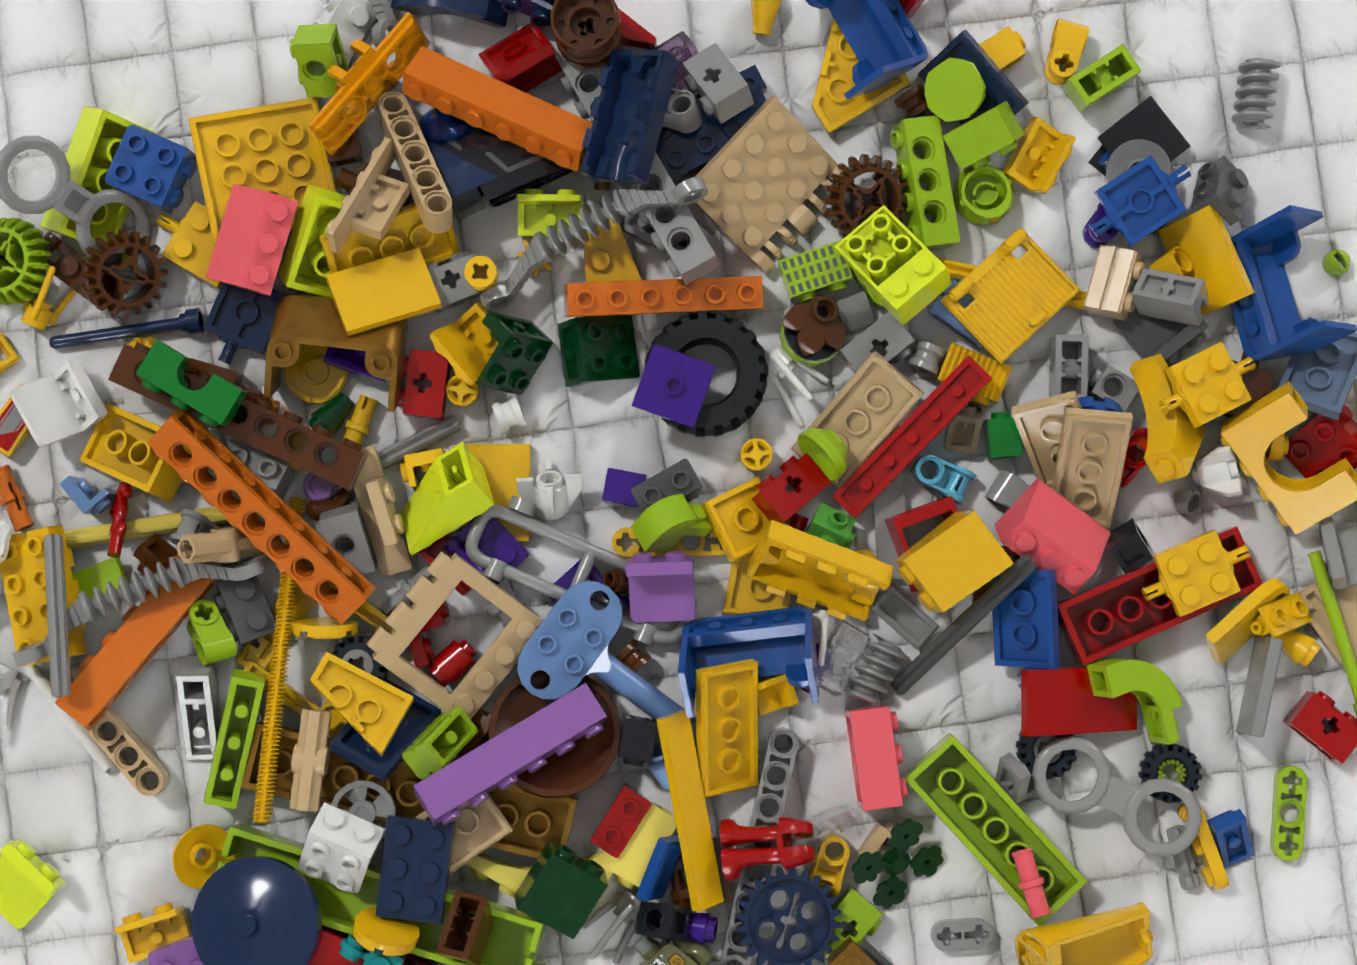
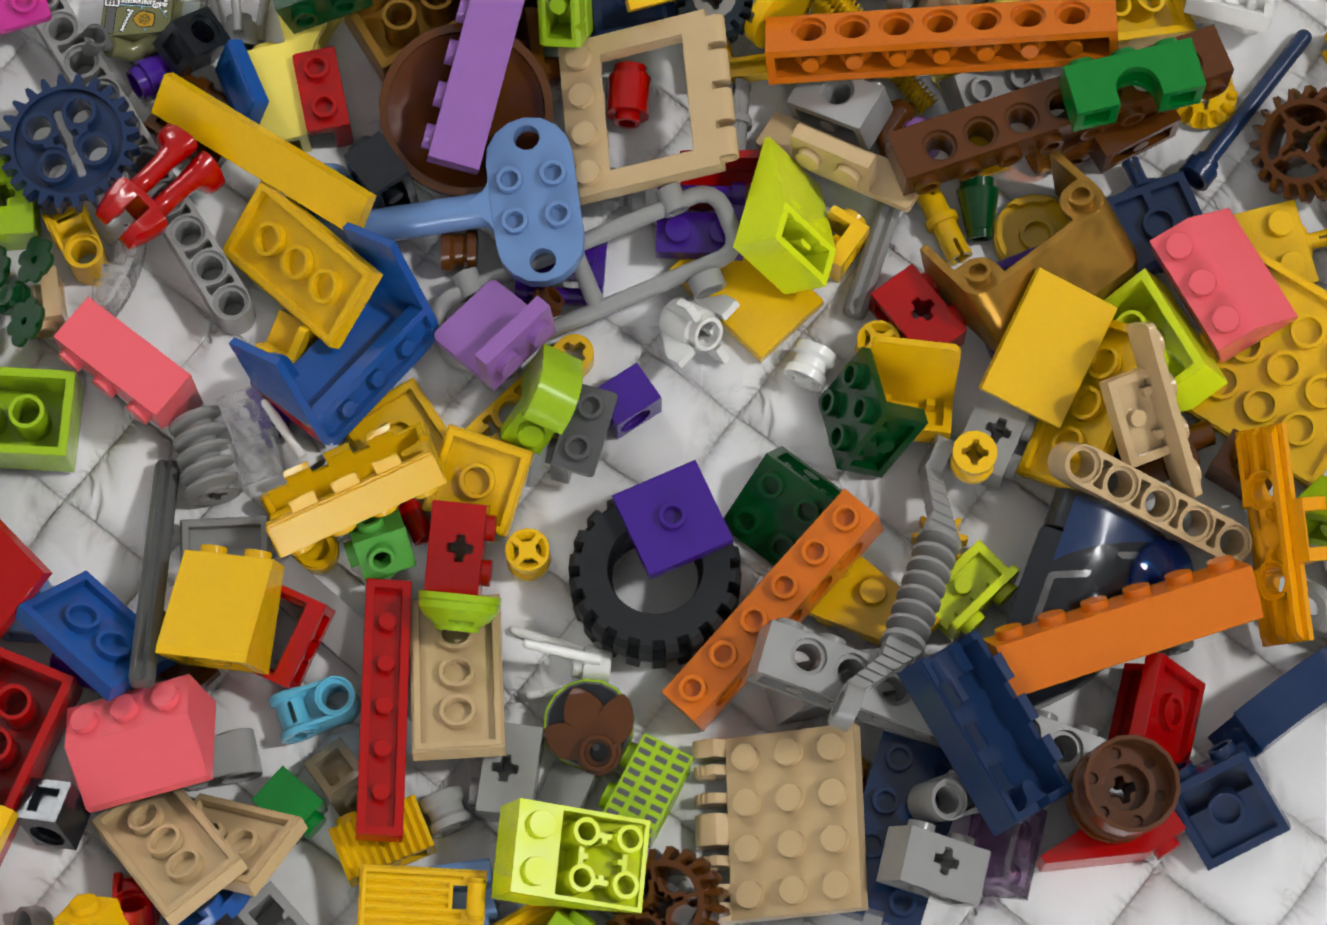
camera: 135 degrees right, 15 degrees down
red slope [409,600,450,668] -> none

